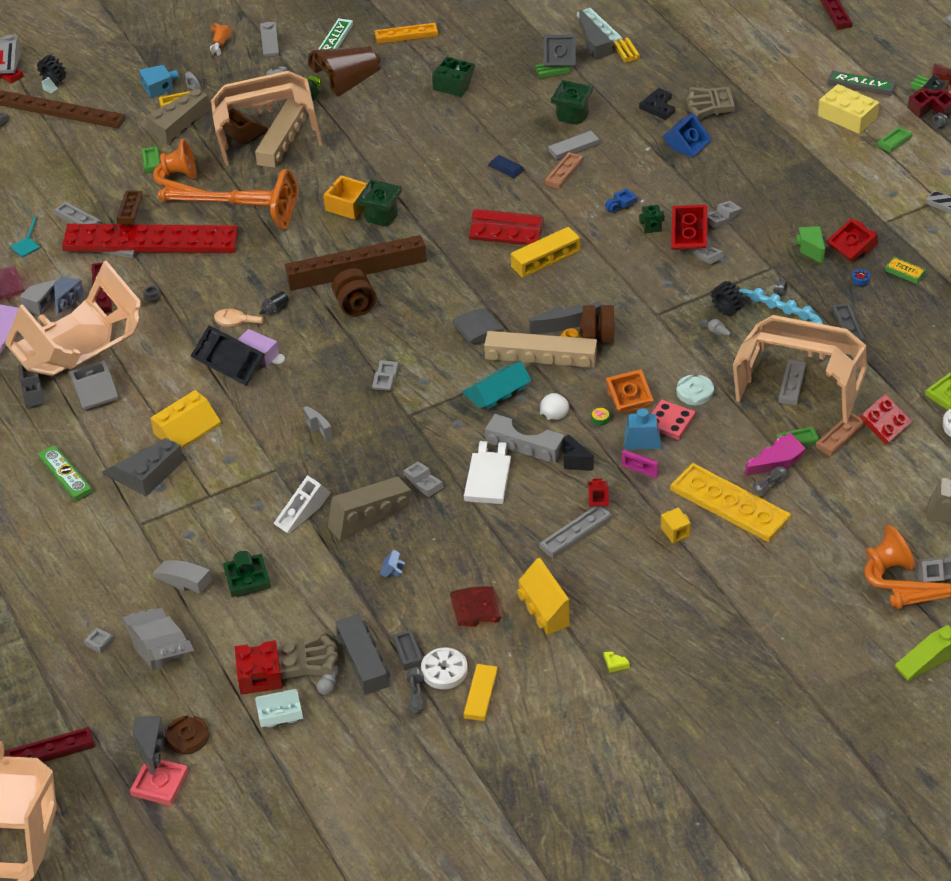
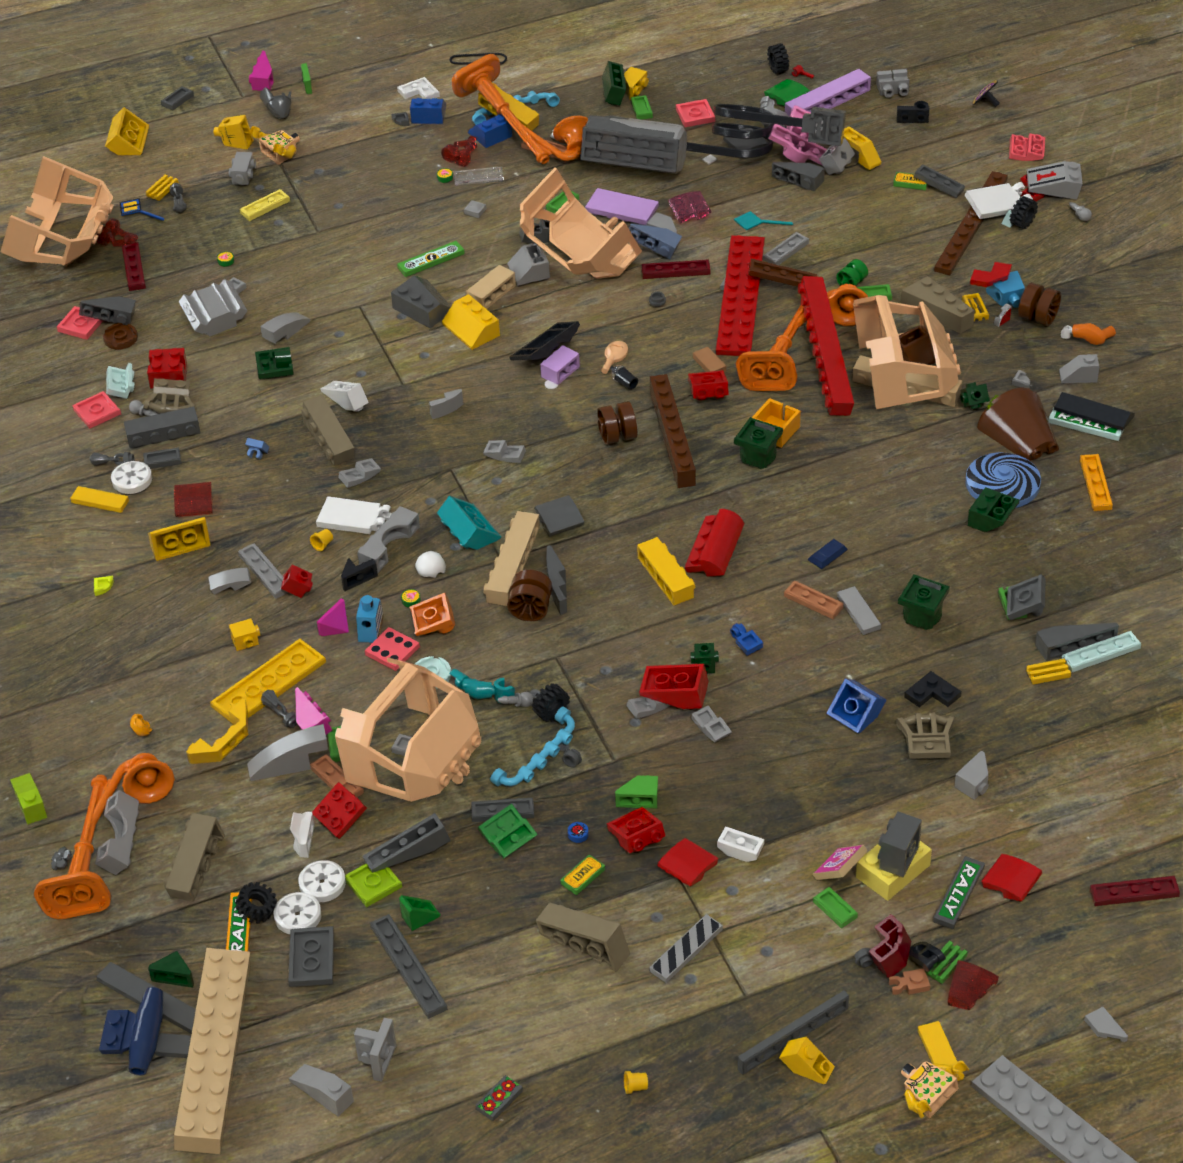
camera: 95 degrees right, 0 degrees up
none -> coral tile [72,391,121,429]
none -> light orange plate [130,714,152,736]
none -> yellow slope [186,698,248,764]
none -> light grey slope [208,568,251,595]
none -> tile [217,251,234,267]
none -> light grey slope [247,724,328,781]
none -> white slope [290,812,315,858]
none -> yellow piece [310,529,333,551]
none -> dark grey slope [363,813,451,873]
none -> teal piece [449,669,515,703]
none -> tan brick [466,265,516,309]
none -> green slope [478,804,538,859]
none -> red slope [657,838,719,887]
none -> red plate [688,370,729,400]
none -> medium nougat tile [693,347,726,372]
none -> white slope [717,826,764,862]
none -> red brick [798,276,854,416]
none -> tile [813,845,868,880]
none -> green wheel [836,259,868,286]
none -> dark grey brick [878,811,922,877]
none -> light grey slope [955,751,989,800]
none -> white tile [965,182,1033,219]
none -> dish [966,452,1041,508]
none -> red tile [970,262,1012,287]
none -> red slope [981,854,1042,901]
none -> reddish brown wheel [1018,282,1061,326]
none -> black slope [1054,392,1135,430]
none -> light grey bar [1069,202,1092,221]

